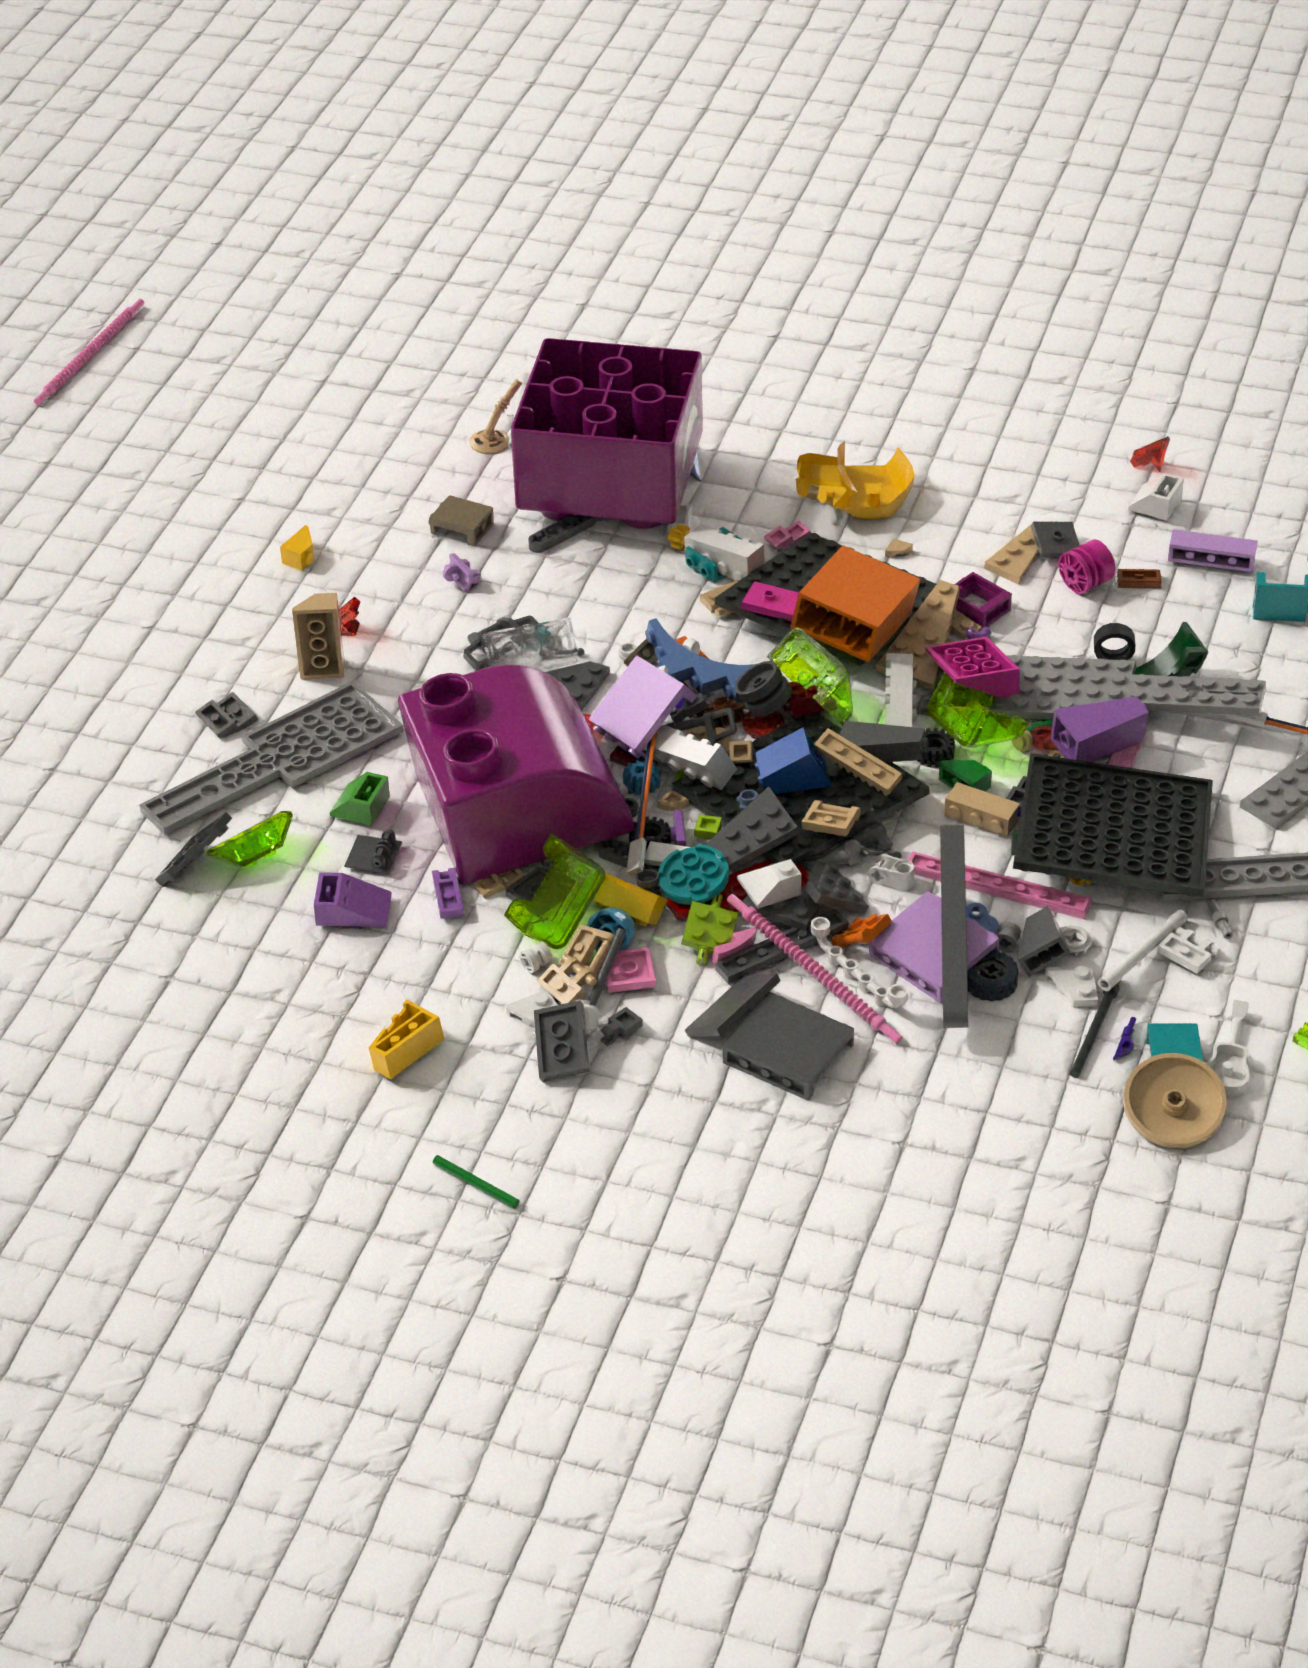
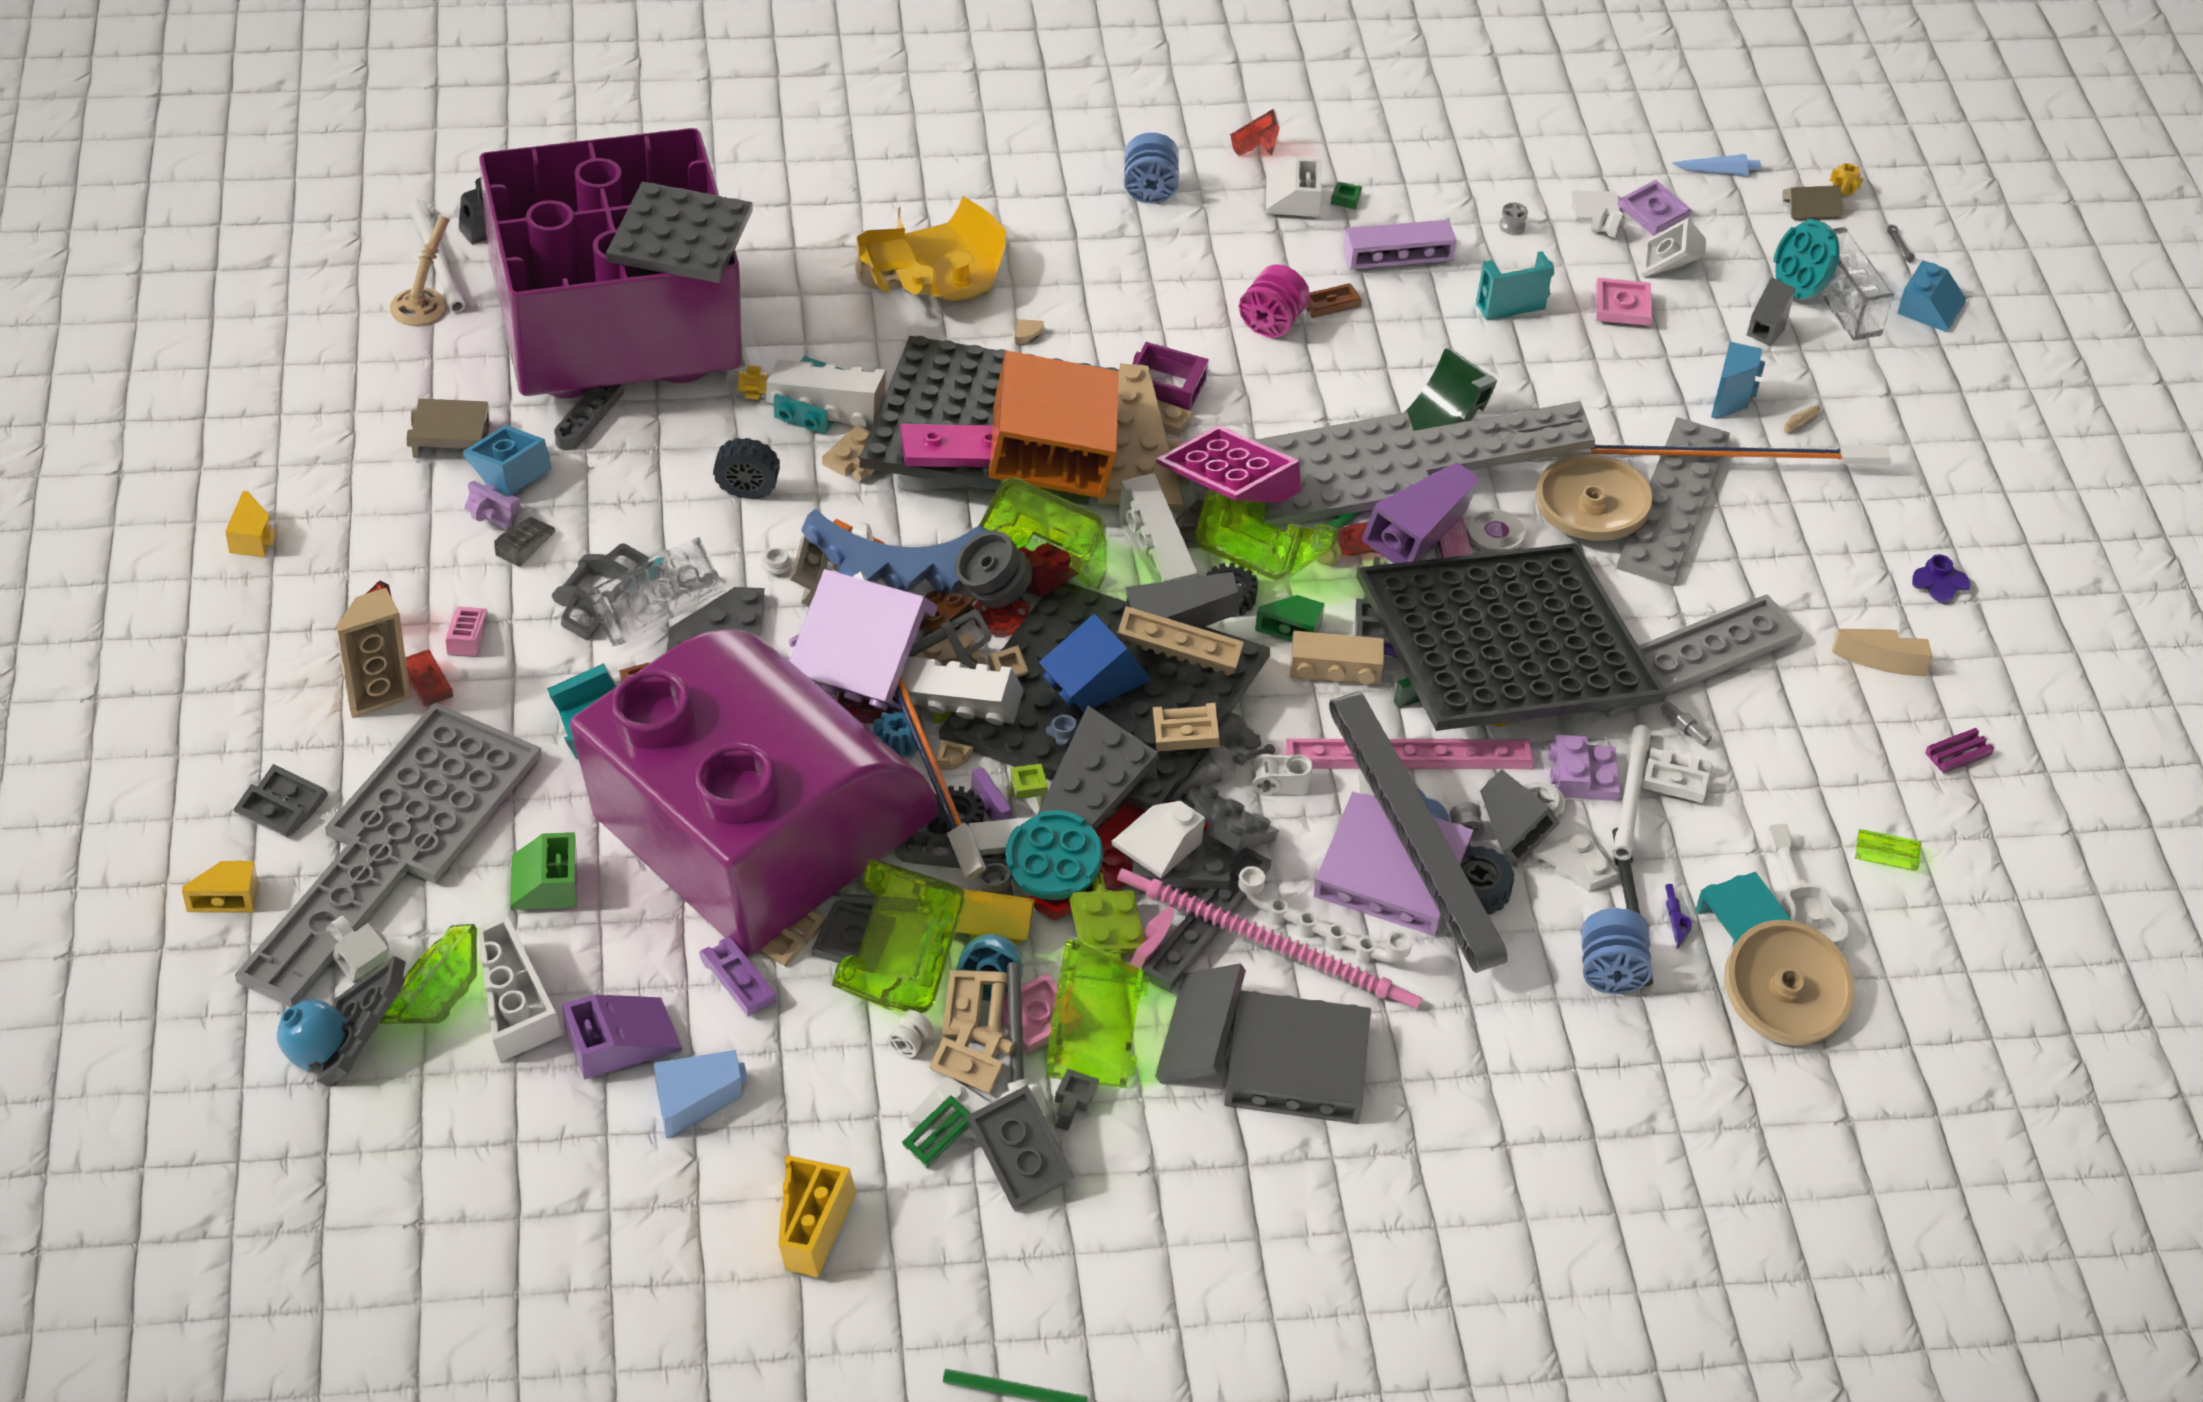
camera: 30 degrees left, 5 degrees up
dark grey hinge [344,829,402,874] -> none
bright pink slope [764,520,811,550] -> none
orange plate [832,914,892,948] -> none
medium lavender arm [965,627,992,640] -> none
tan wing [984,524,1038,585] -> none
dark grey plate [1031,521,1079,558] -> none
black tyre [1094,623,1136,660] -> none
none -> yellow slope [182,860,258,912]
none -> dark azure cylinder [277,999,347,1070]
none -> white brick [330,915,389,983]
none -> clear red plate [406,649,453,707]
none -> bright pink slope [445,606,488,656]
none -> dark azure slope [463,425,552,496]
none -> white wedge [477,915,563,1063]
none -> clear smoke slope [494,516,555,567]
none -> dark grey plate [606,182,753,283]
none -> light blue slope [654,1050,747,1138]
none -> black wheel [713,438,780,499]
none -> green tile [902,1095,971,1169]
none -> clear neon green windscreen [1046,938,1149,1088]
none -> medium blue wheel [1124,132,1179,204]
none -> green tile [1330,181,1362,210]
none -> white tile [1467,509,1525,553]
none -> tan dish [1536,454,1652,541]
none -> lavender plate [1548,735,1620,801]
none -> medium blue wheel [1581,908,1652,994]

